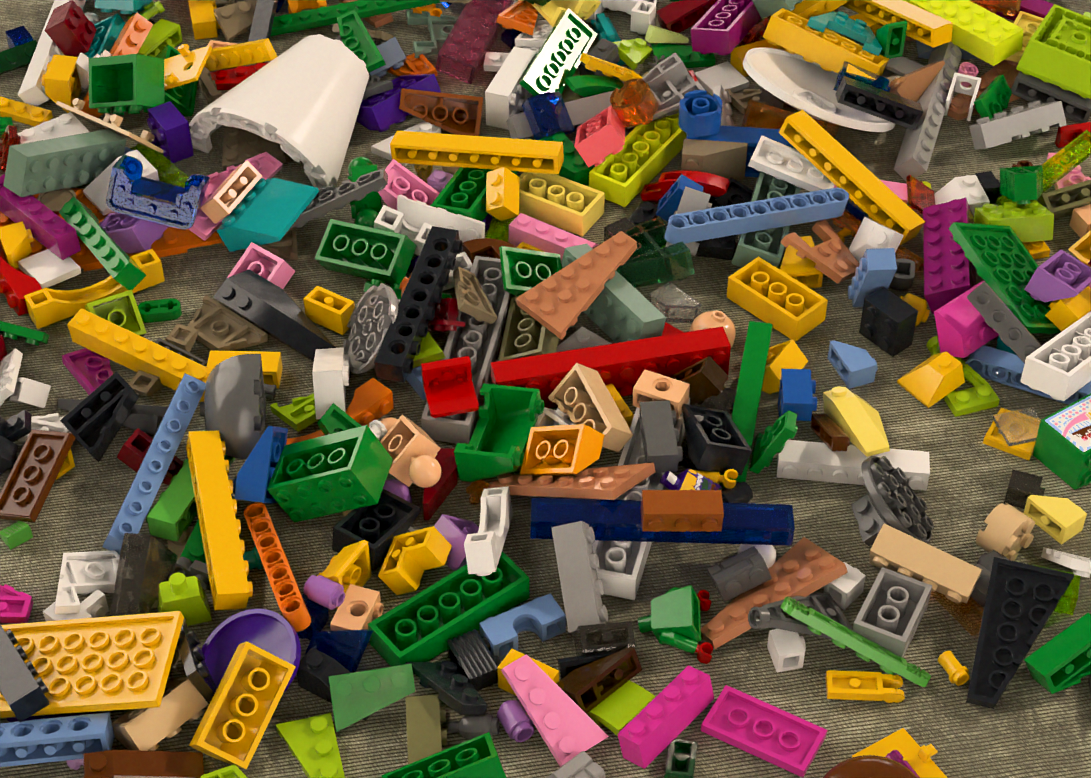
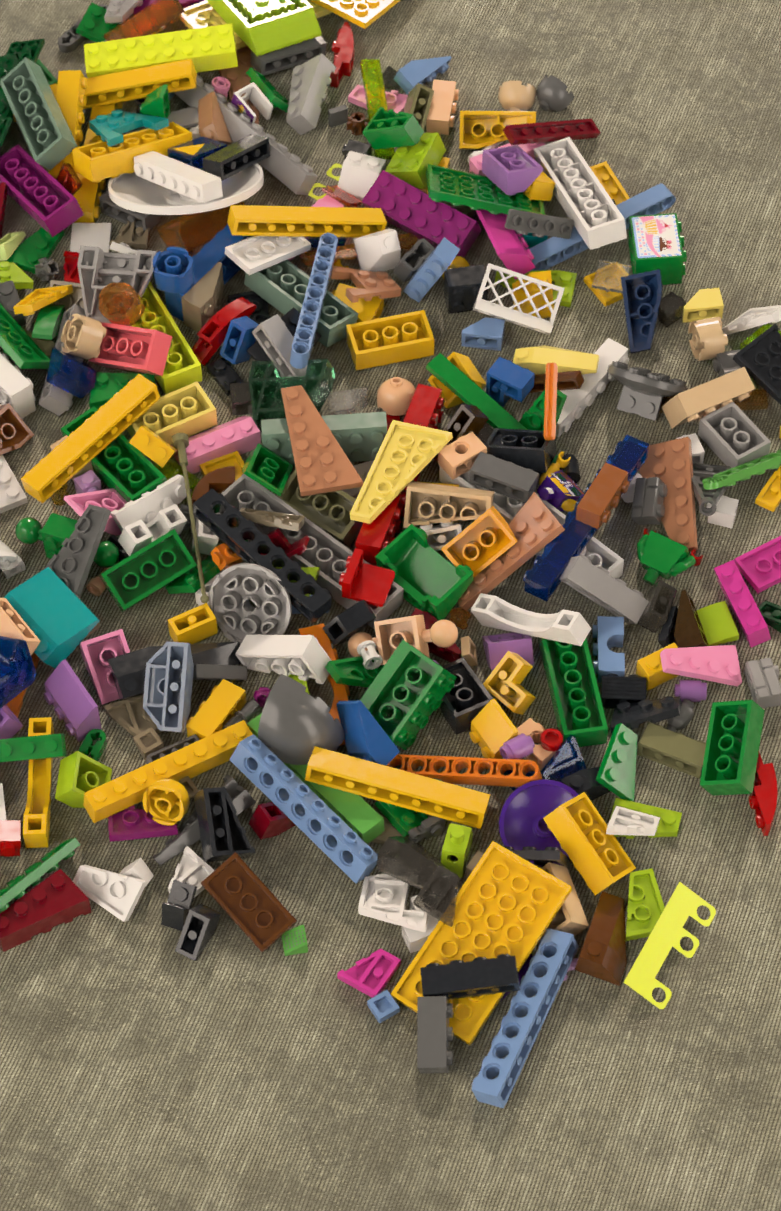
camera: 60 degrees left, 10 degrees up
none -> medium lavender slope [44,659,102,742]
none -> tan brick [61,314,106,360]
none -> white brick [134,151,223,203]
none -> yellow cylinder [142,779,190,826]
none -> sand blue wedge [143,641,194,732]
none -> olive piece [172,433,209,603]
none -> dark grey piece [193,664,247,682]
none -> magenta plate [254,687,271,708]
none -> black slope [322,600,376,646]
none -> dark grey tile [328,105,348,128]
none -> light yellow wing [349,420,453,524]
none -> clear smoke wing [413,865,459,927]
none -> tan tile [461,636,478,667]
none -> white fence [473,263,564,335]
none -> red tile [540,728,563,752]
none -> orange axle [543,362,558,441]
none -> white wing [606,806,660,836]
none -> dark blue wedge [621,269,663,354]

